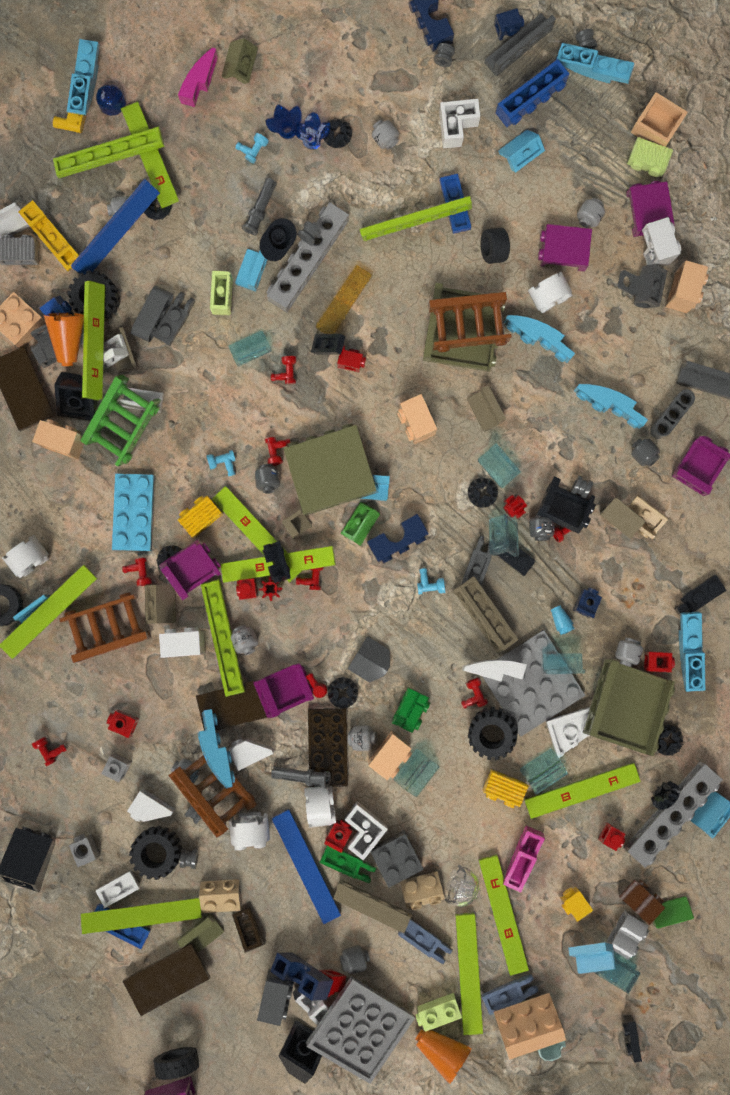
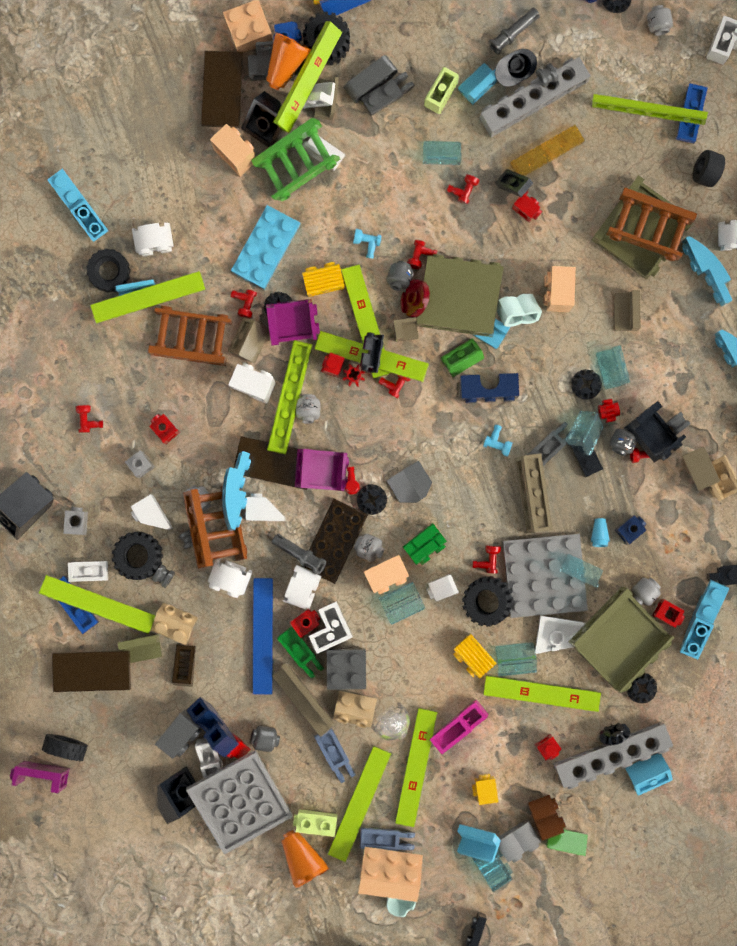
camera: 35 degrees right, 0 degrees up
white slope [462,660,527,681] -> none
none -> dark red tile [400,279,430,318]
none -> white slope [426,574,459,601]
none -> light aqua brick [497,294,542,327]

